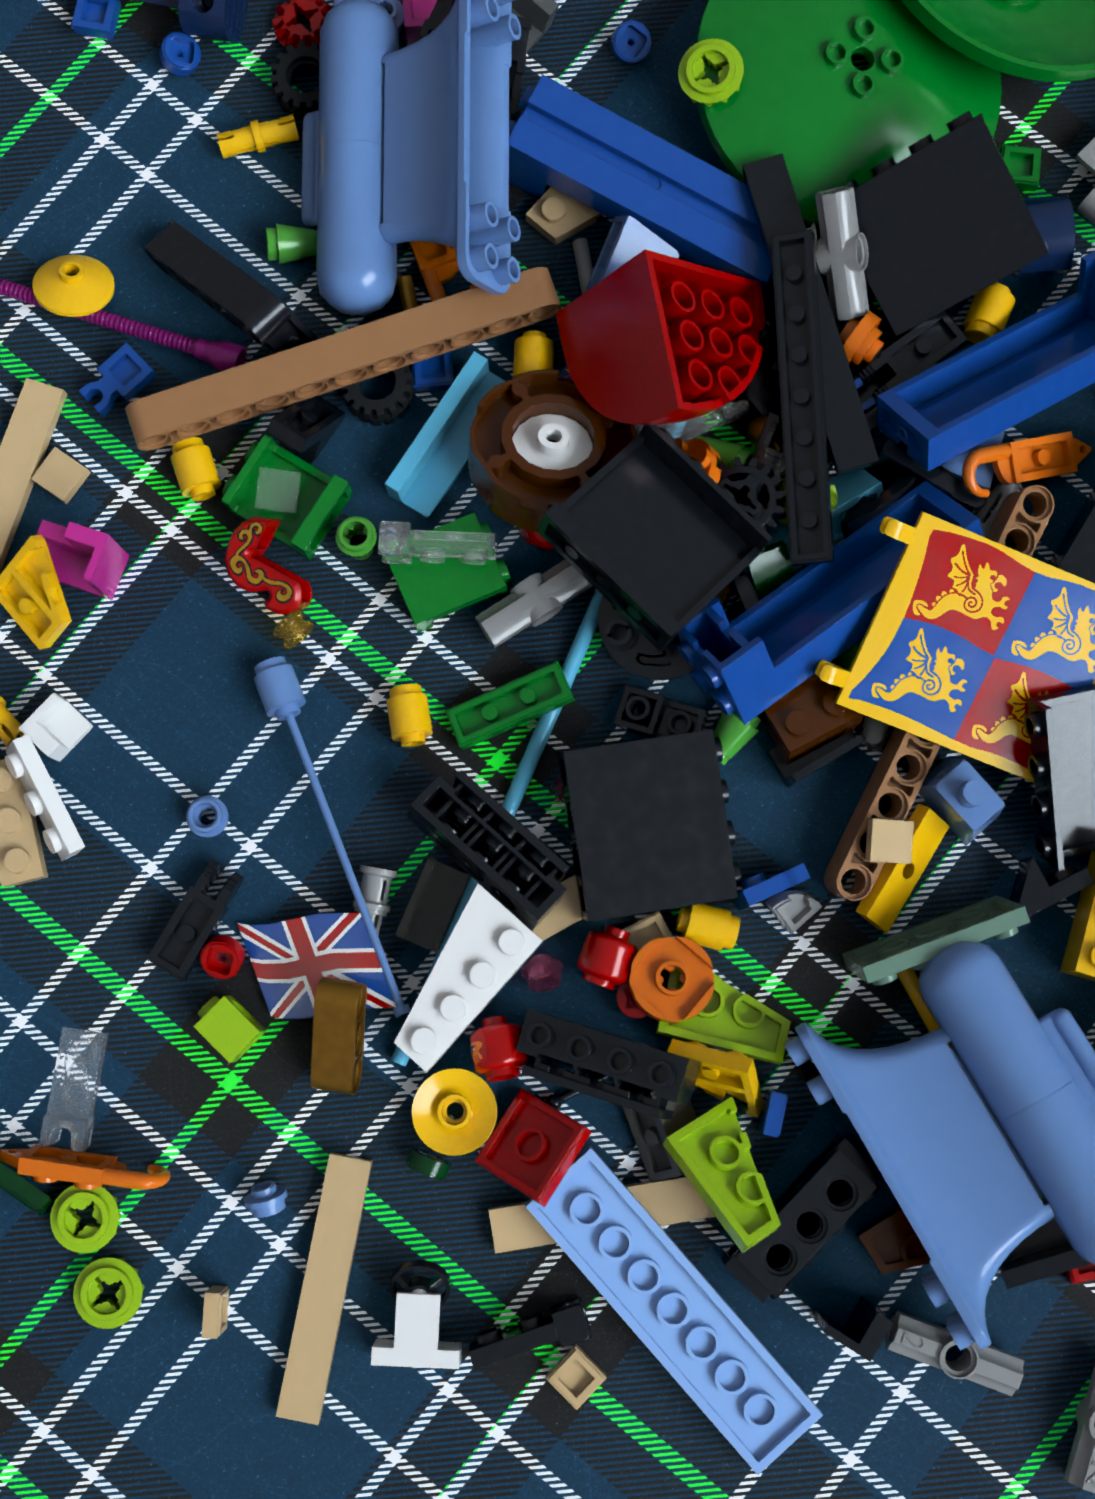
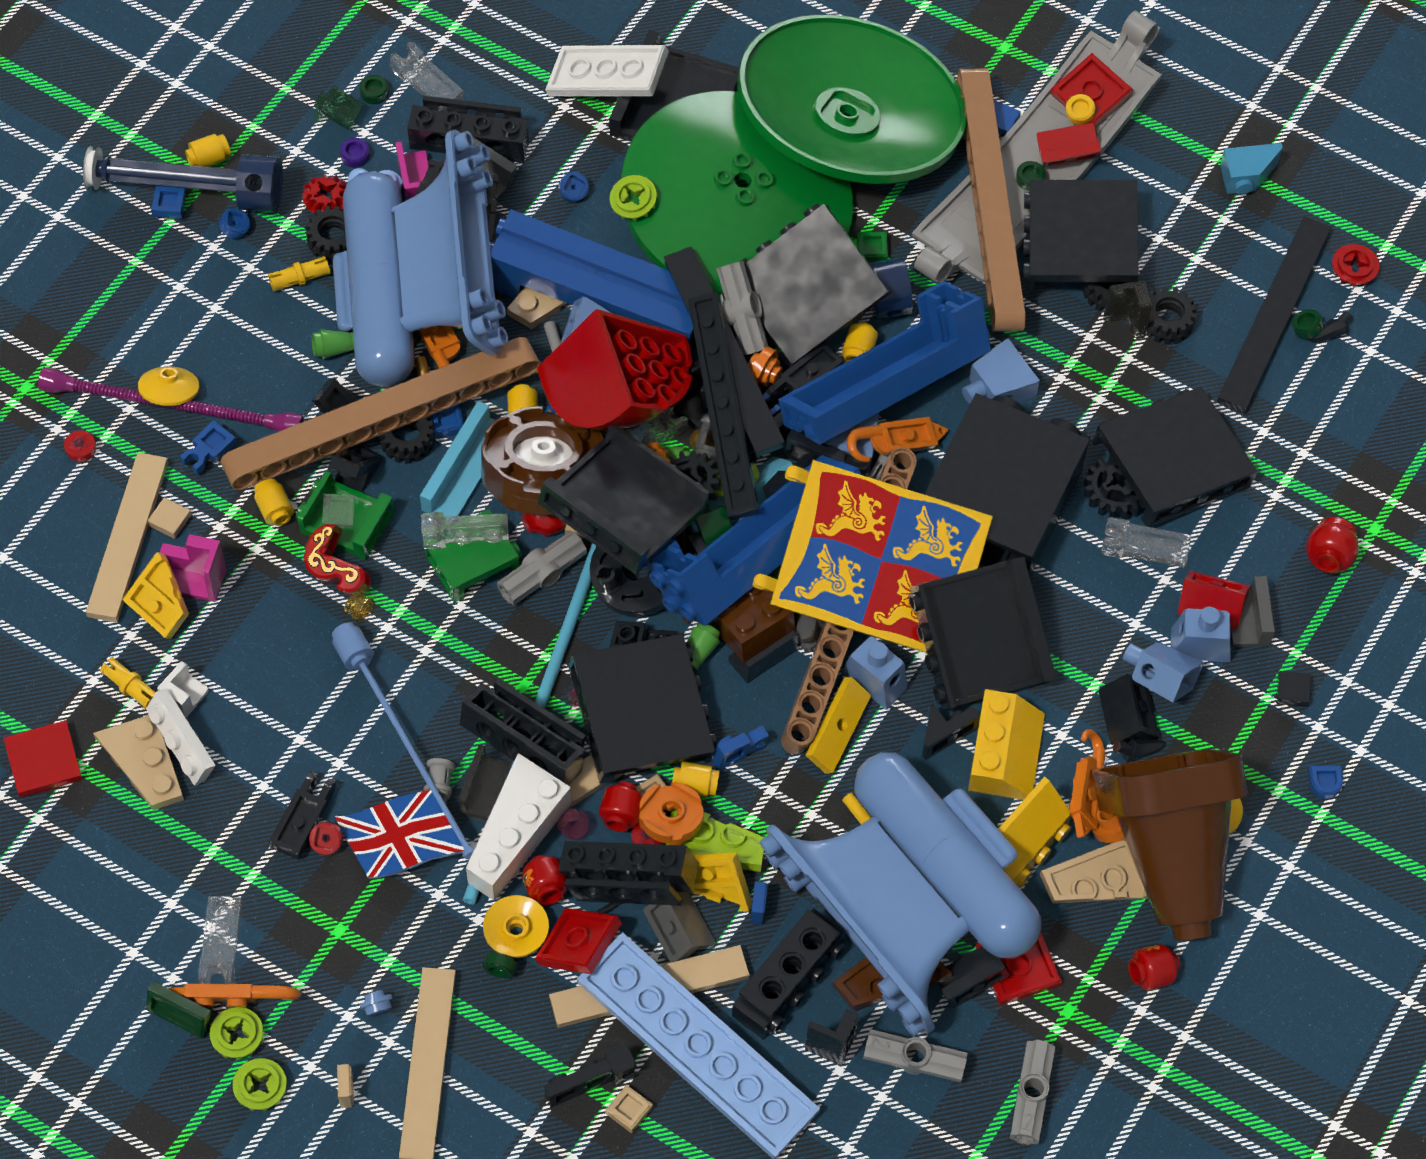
camera: 10 degrees left, 20 degrees down
black beam [143,220,292,346] -> none
medium blue plate [186,796,229,838] -> none
lime brick [193,995,267,1063] -> none
pearl gold beam [310,976,367,1095] -> none
bright green cone [335,516,377,560] -> none
white piece [371,1260,462,1369] -> none
yellow brick [386,684,433,748] -> none
green tile [445,661,576,750] -> none
lime wing [662,1096,781,1253] -> none
light grey tile [765,890,822,934] -> none
sand green plate [842,895,1030,986] -> none
tan tile [865,818,914,864] -> none

